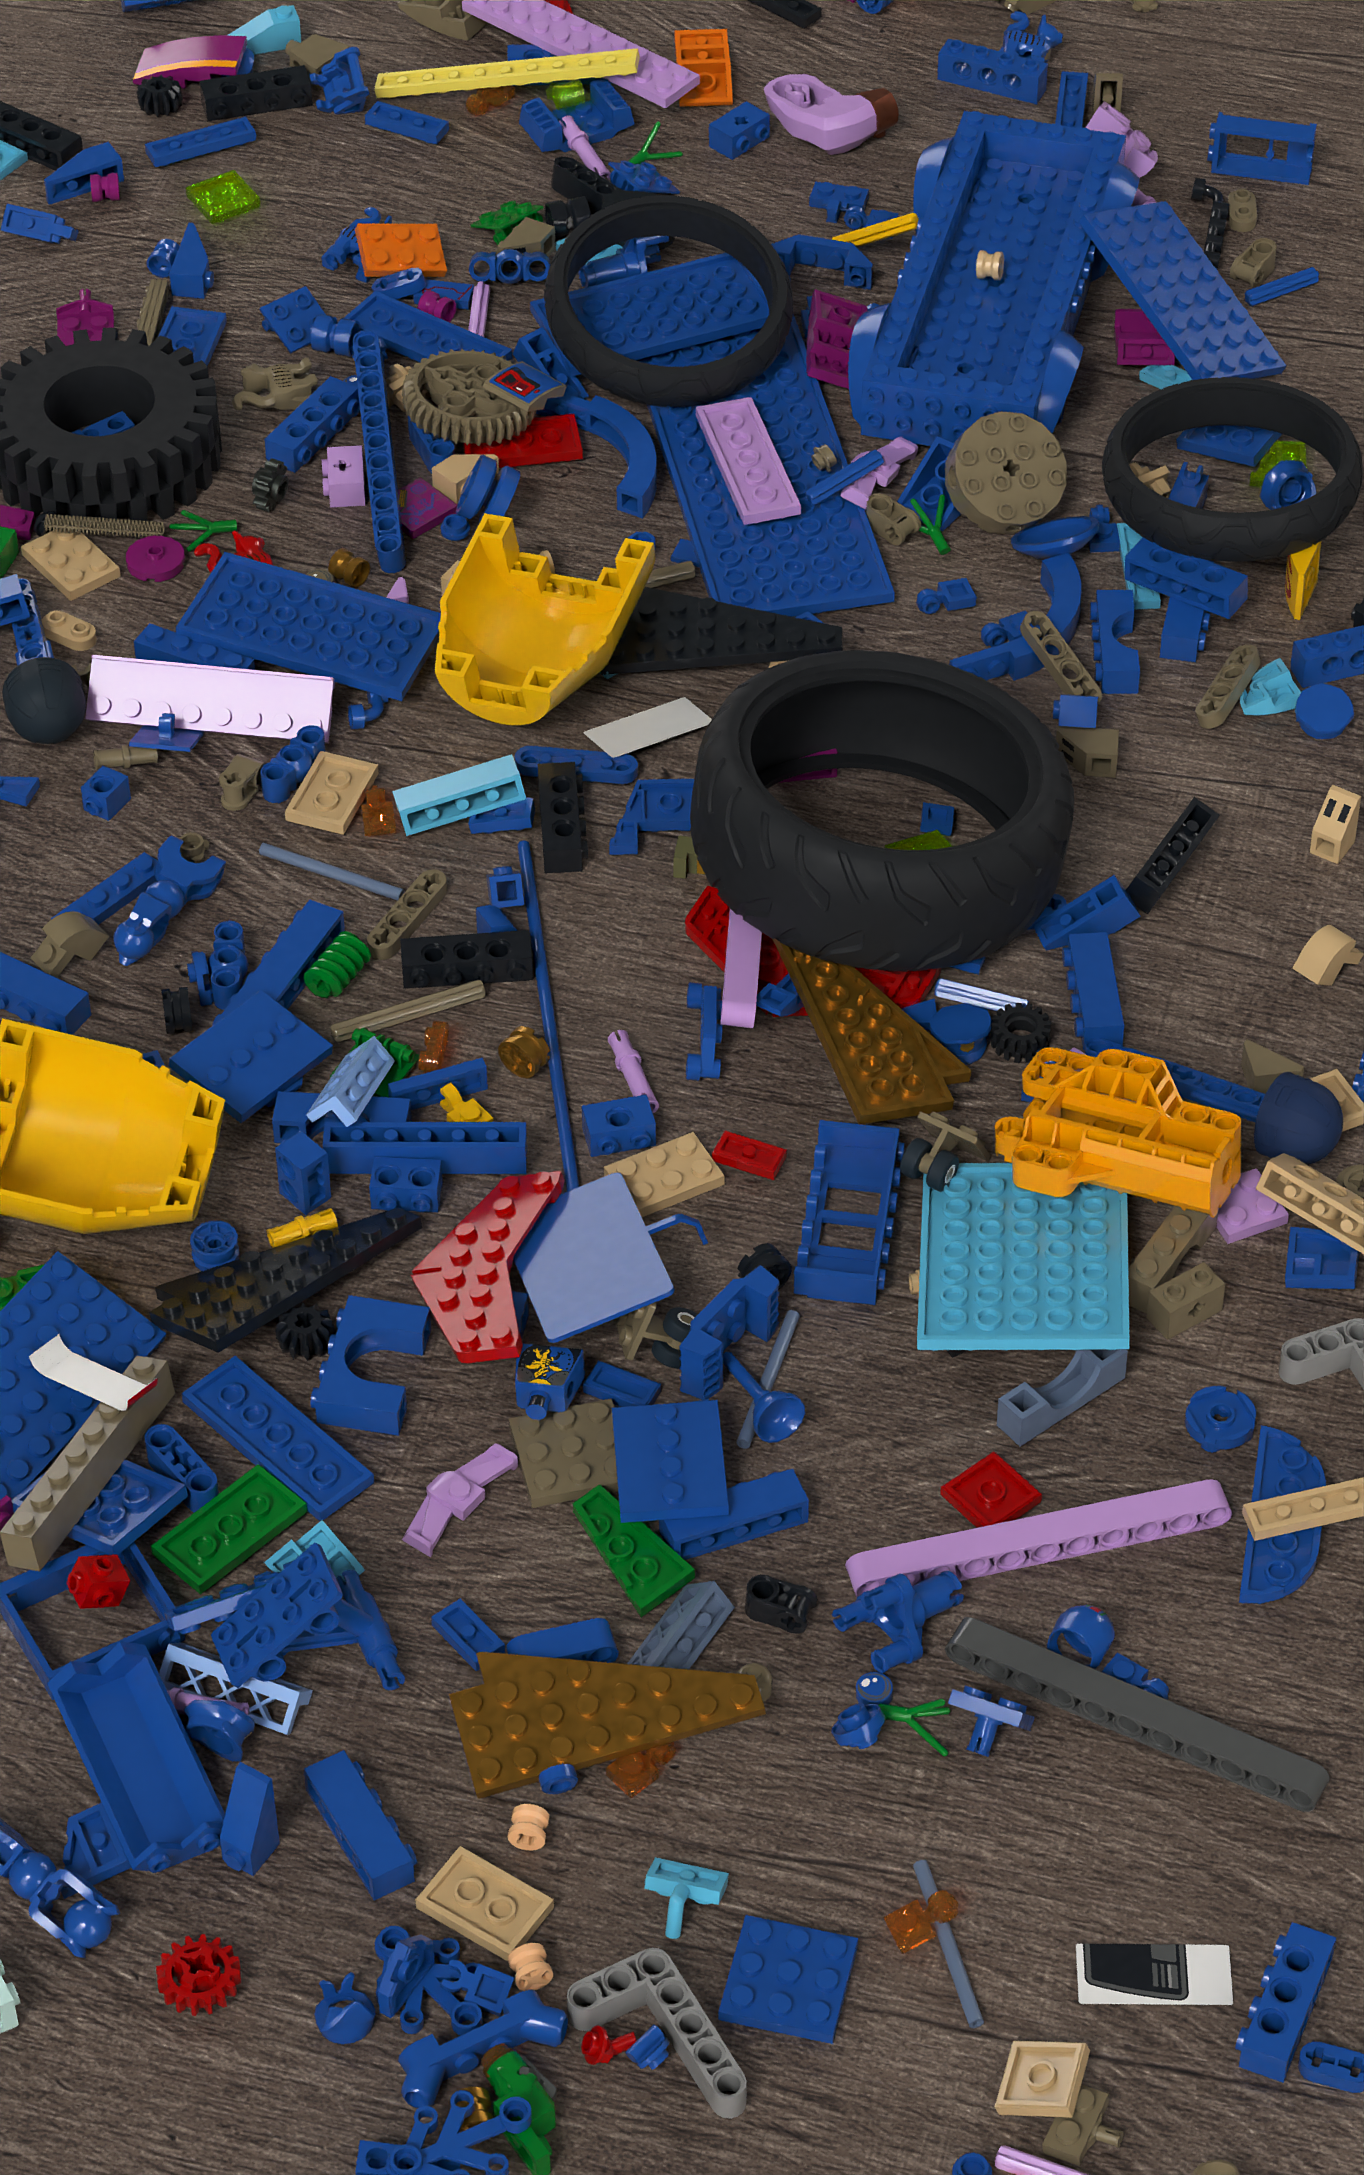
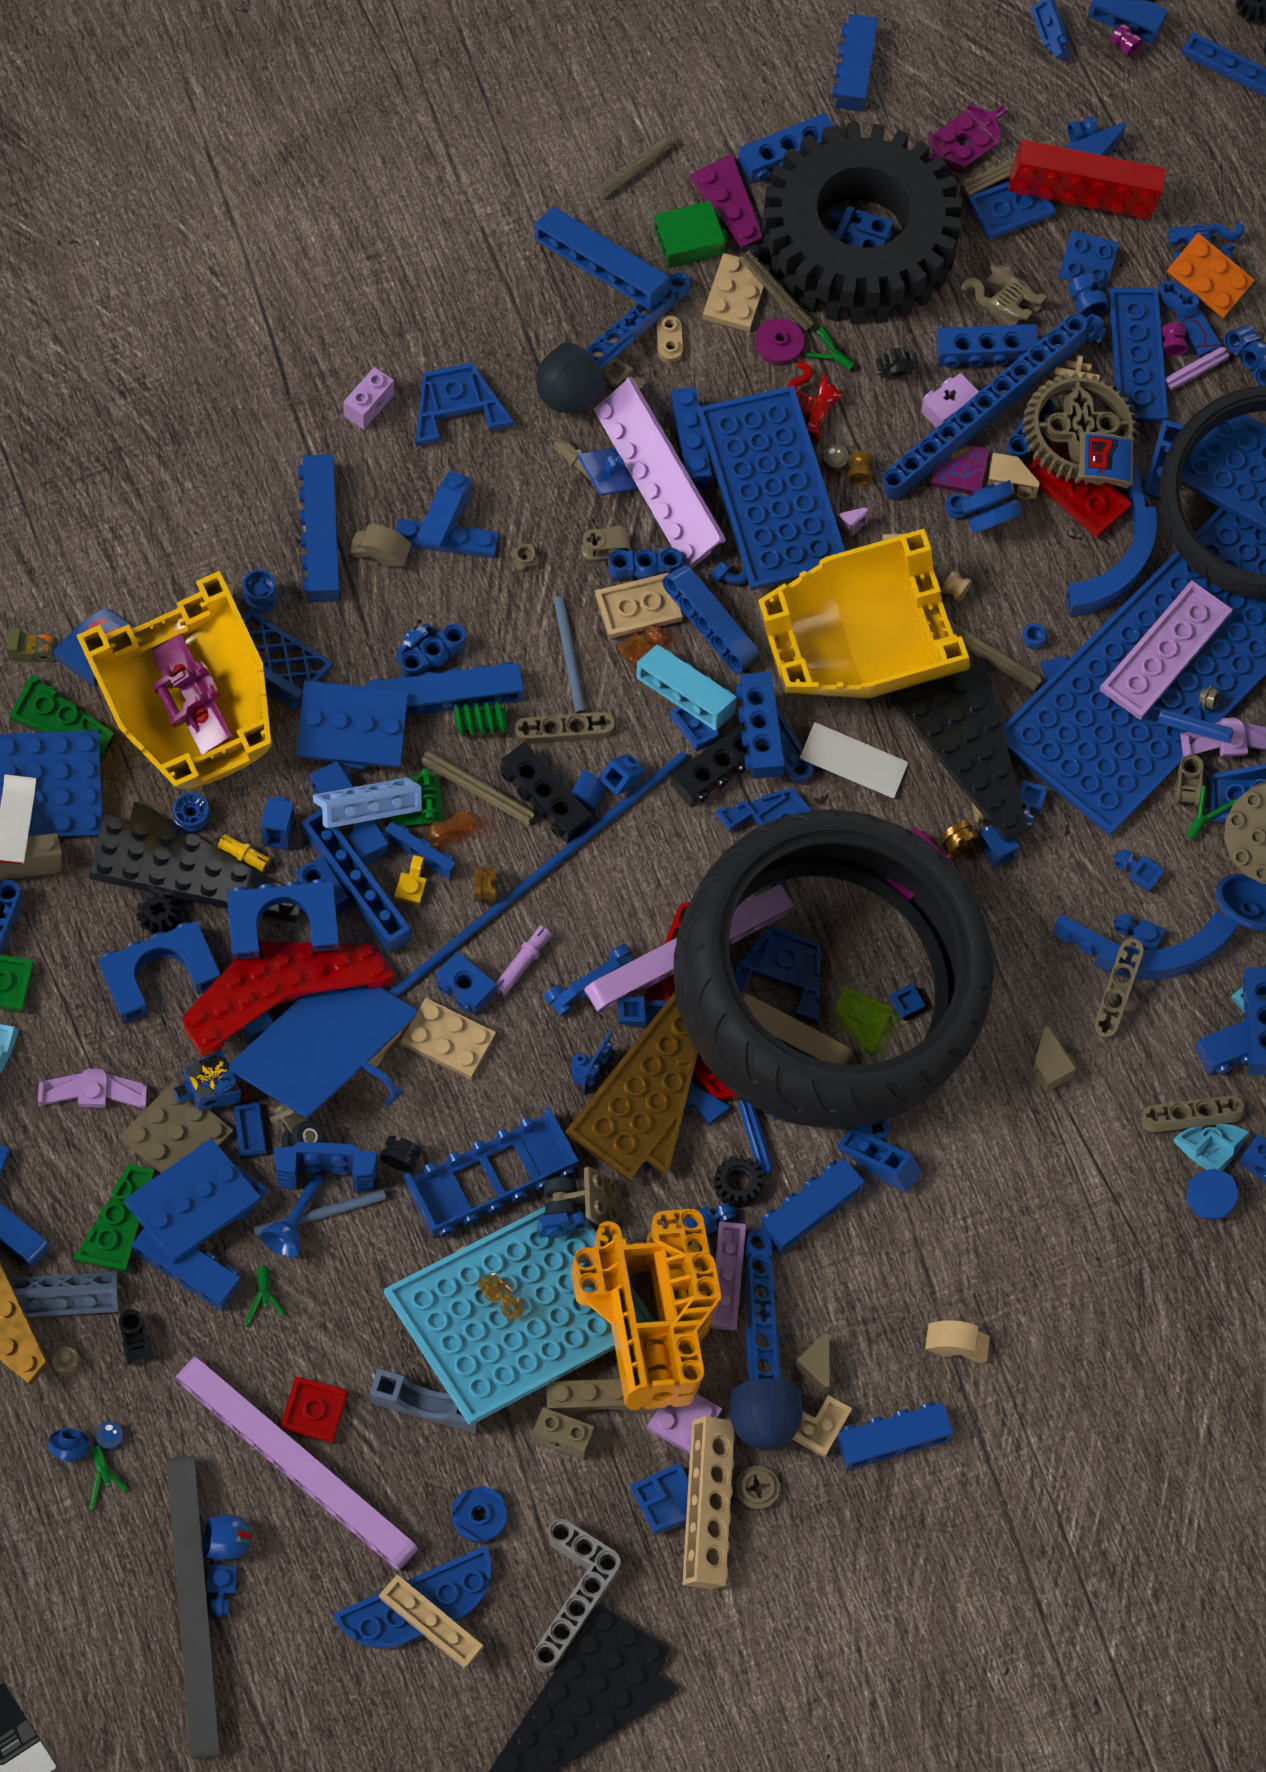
camera: 50 degrees right, 20 degrees up
blue brick [81,765,131,821] -> none
blue piece [113,835,226,966] -> none
black wheel [161,987,193,1034] -> none
blue plate [181,1356,374,1521] -> none
clear neon green plate [186,170,261,224] -> none
red plate [712,1130,787,1180] -> none
blue wheel [832,1571,964,1673] -> none
blue hat [929,1003,992,1065] -> none
blue plate [948,1686,1035,1757] -> none
blue brick [1053,694,1098,728] -> none
blue arch [1090,590,1140,694] -> none
black brick [1126,797,1220,914] -> none
tan slope [1310,785,1361,864] -> none
none -> magenta piece [151,633,233,754]
none -> blue arch [227,879,339,960]
none -> green plant [244,1266,285,1327]
none -> blue slope [417,471,473,548]
none -> clear orange plate [476,1273,524,1320]
none -> blue plate [537,1212,586,1239]
none -> blue hinge [571,1031,613,1095]
none -> blue beam [662,565,761,674]
none -> blue brick [735,672,784,779]
none -> red brick [1008,139,1165,220]

